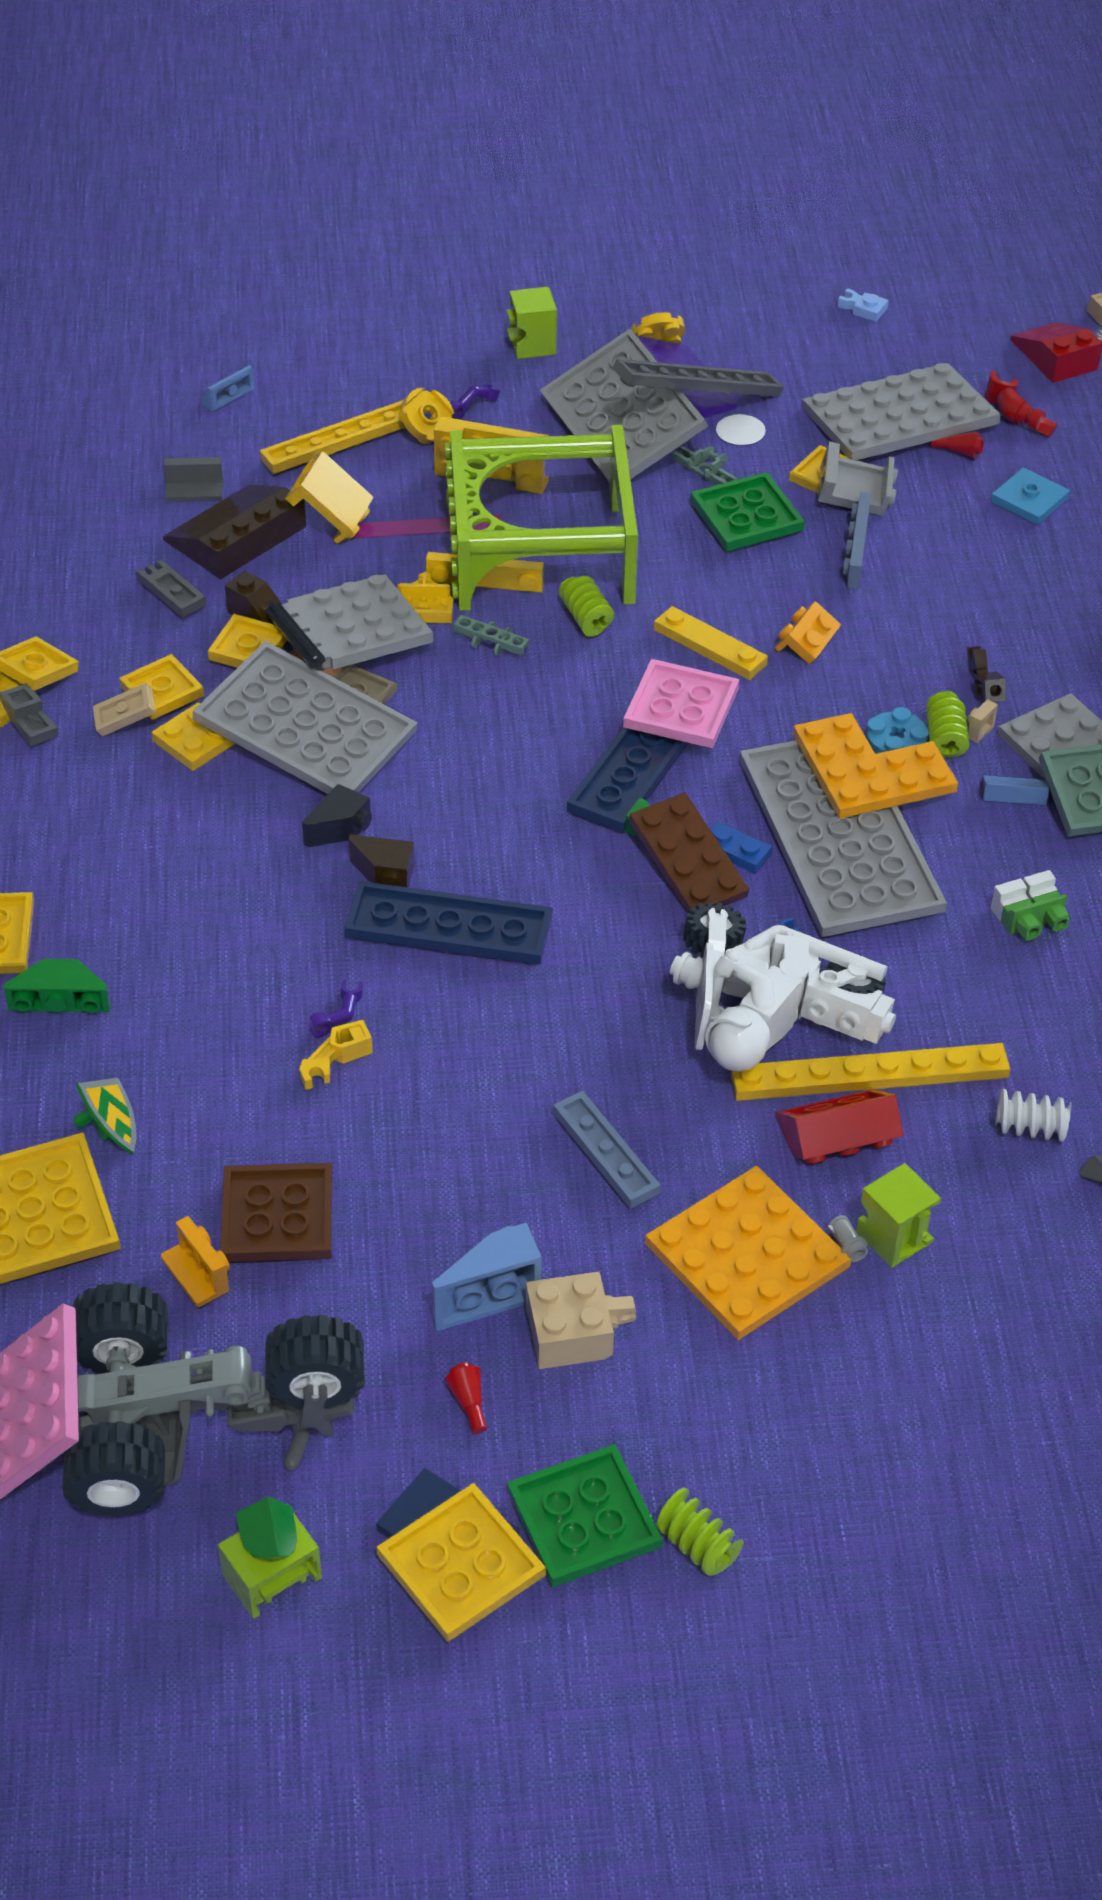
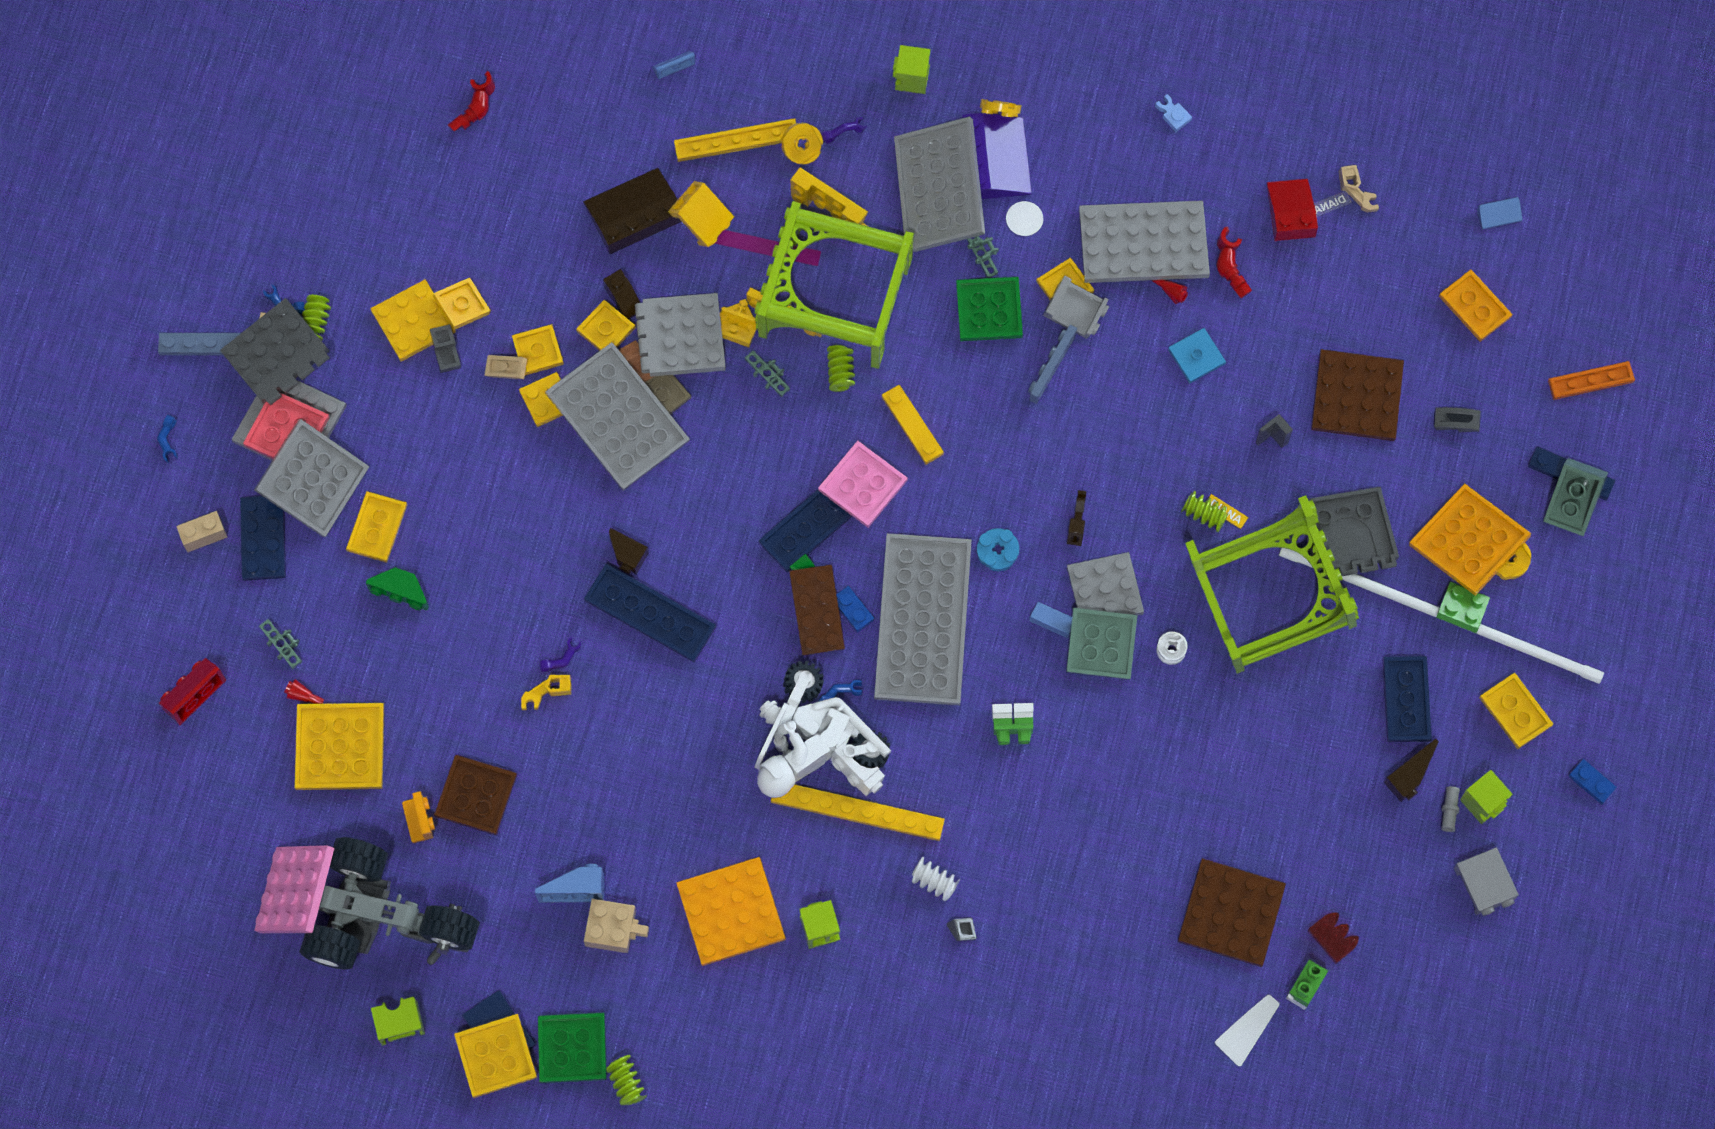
camera: 20 degrees right, 25 degrees up
shield [73,1078,137,1154] -> none
dark grey hinge [135,559,206,618] -> none
dark grey panel [164,457,224,502] -> none
green brick [236,1496,297,1560] -> none
black axle [265,601,326,670] -> none
black slope [302,784,372,847] -> none
red cone [444,1362,487,1434] -> none
sand blue plate [553,1090,661,1209] -> none
dark grey plate [612,359,784,397] -> none
light orange bracket [775,601,841,665] -> none
red slope [775,1089,904,1163] -> none
light orange plate [793,713,958,819] -> none
light grey pin [827,1215,868,1263] -> none
lime piece [926,691,970,758] -> none
tan plate [967,699,998,743] -> none

